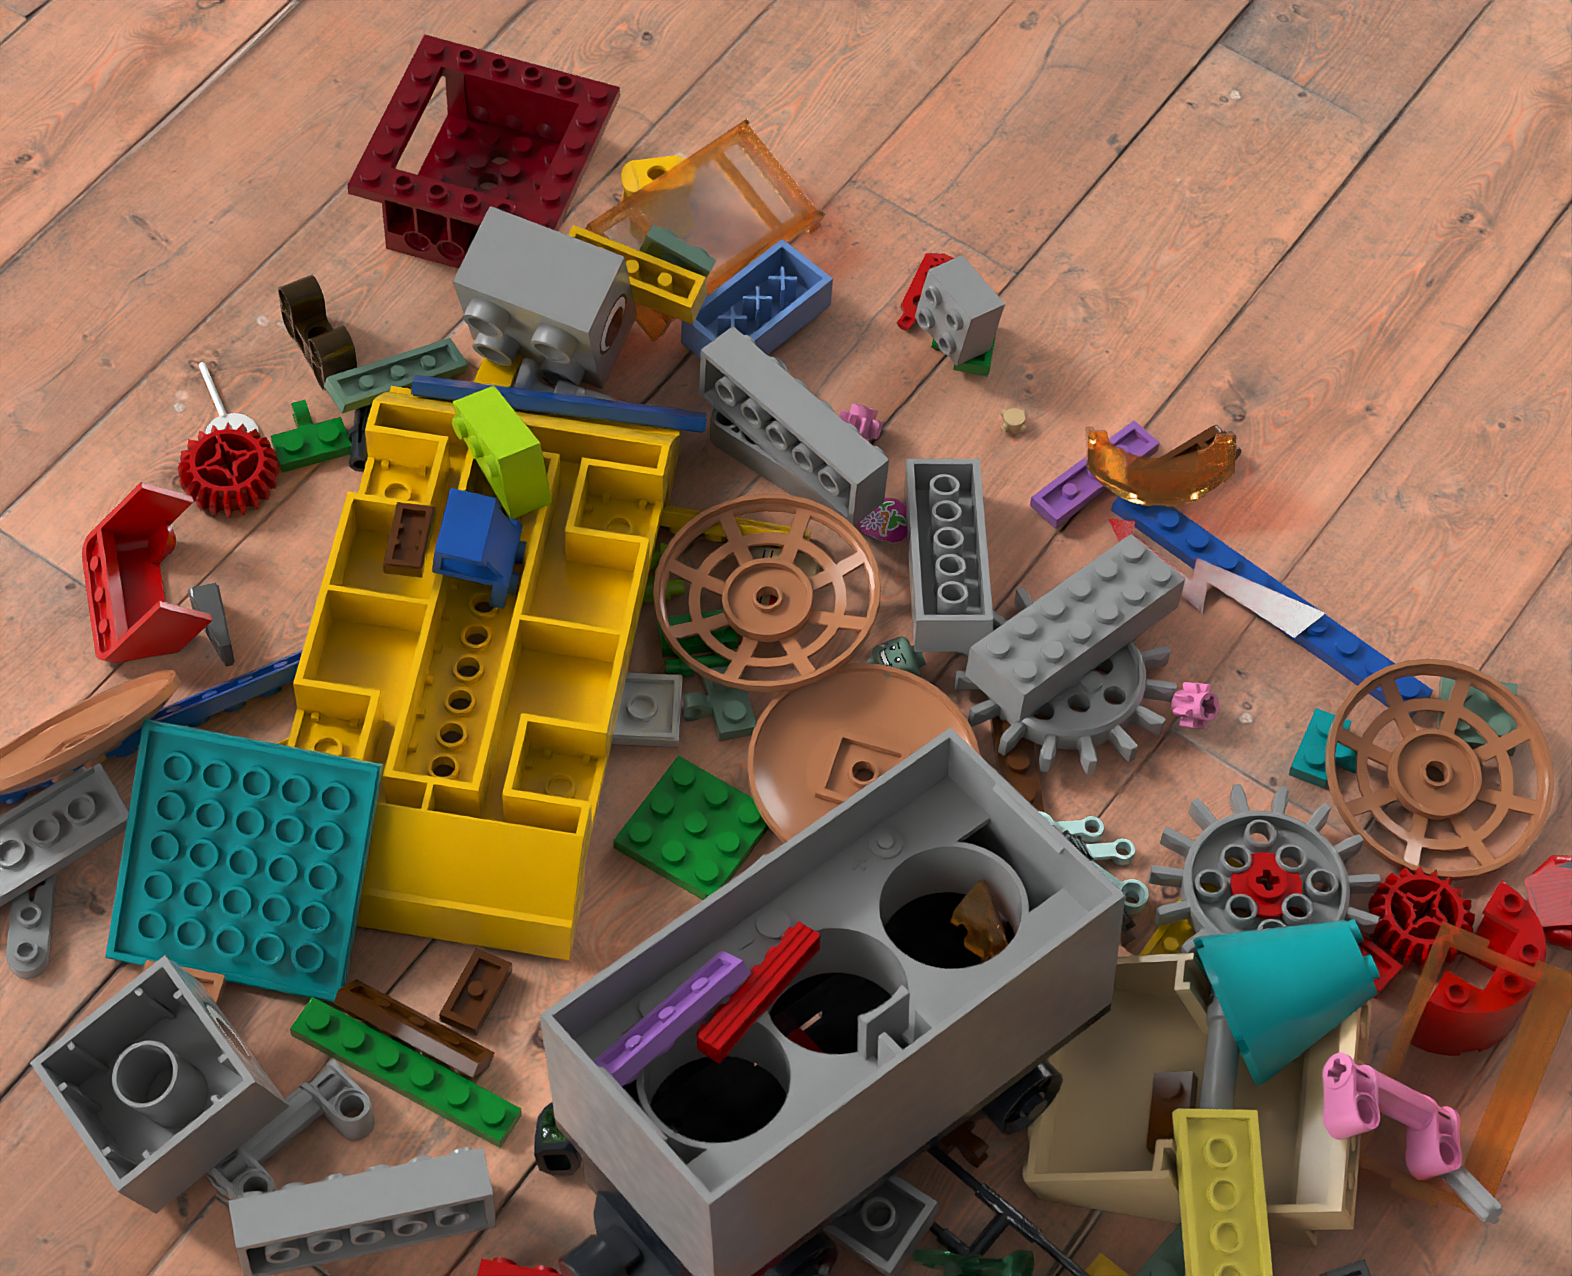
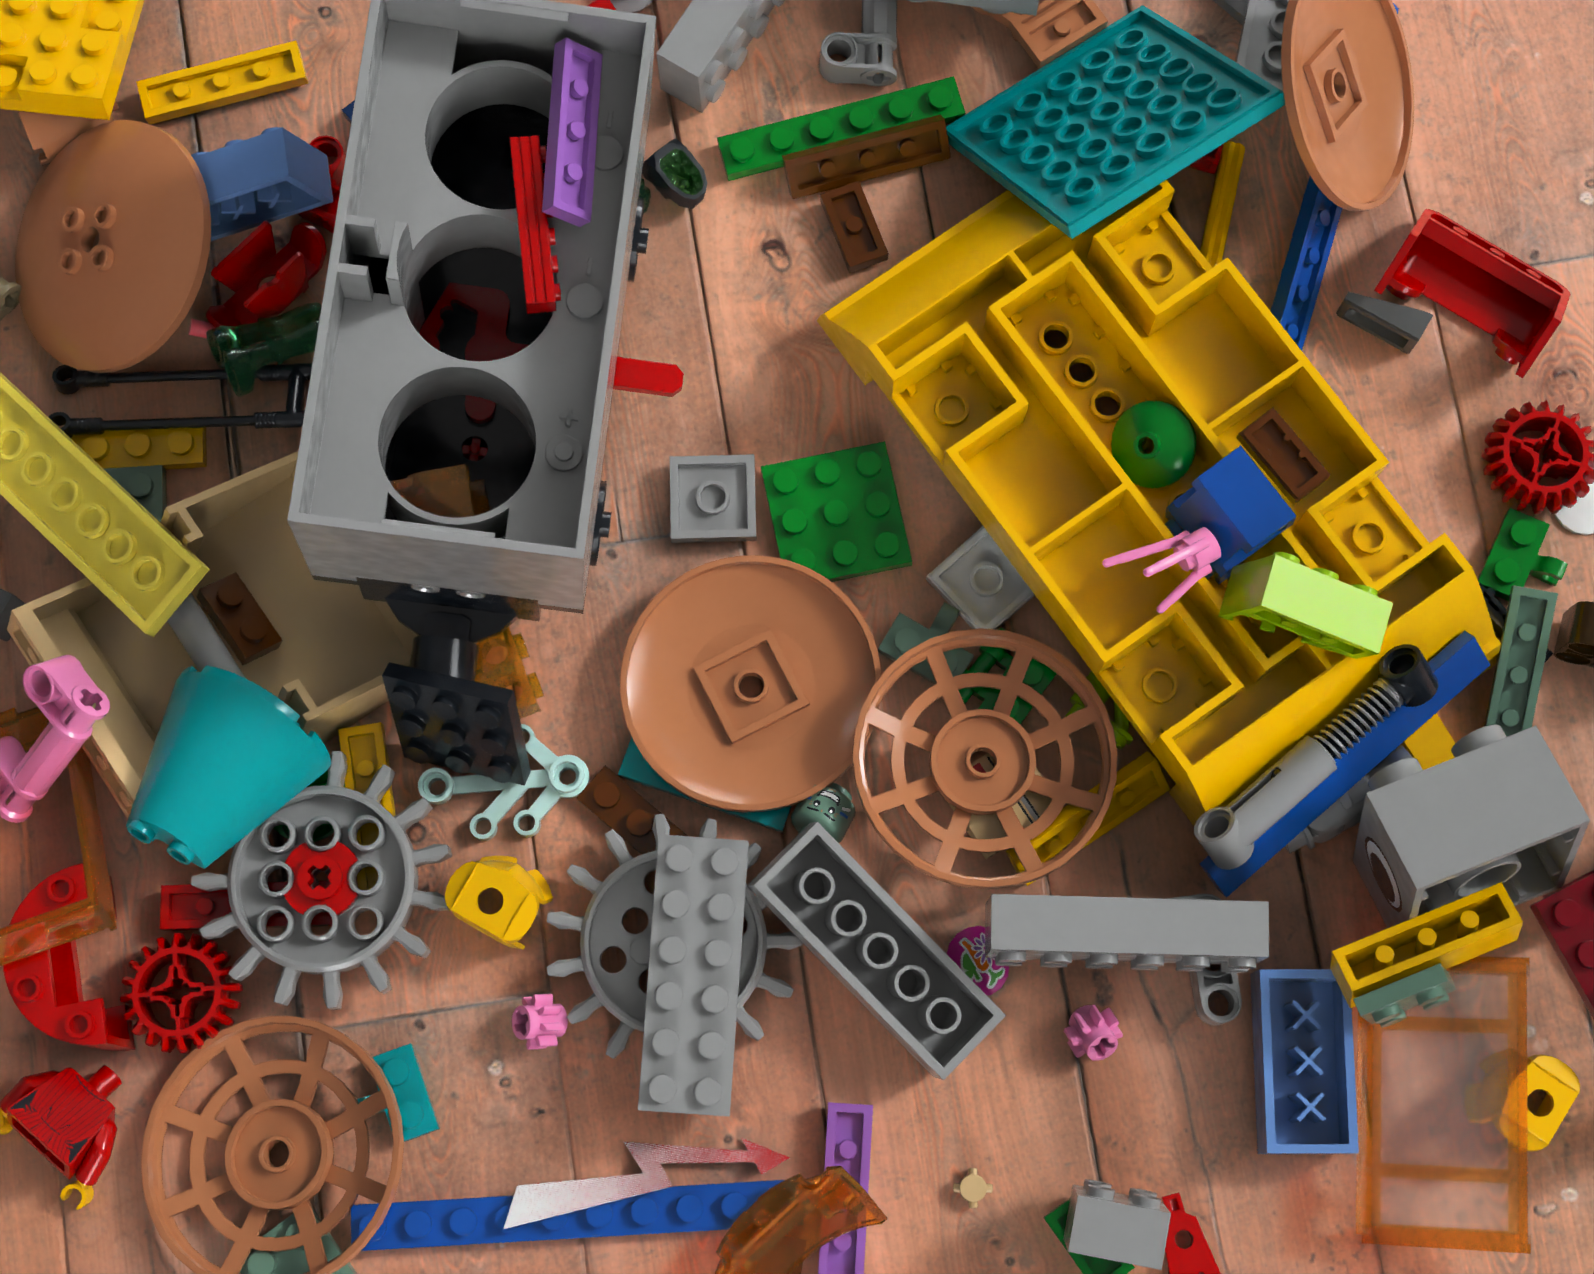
camera: 140 degrees right, 20 degrees up
none -> yellow piece [445,855,553,950]
none -> bright pink plant [1102,527,1221,613]
none -> green dish [1111,400,1196,488]
none -> piece [1194,644,1439,870]

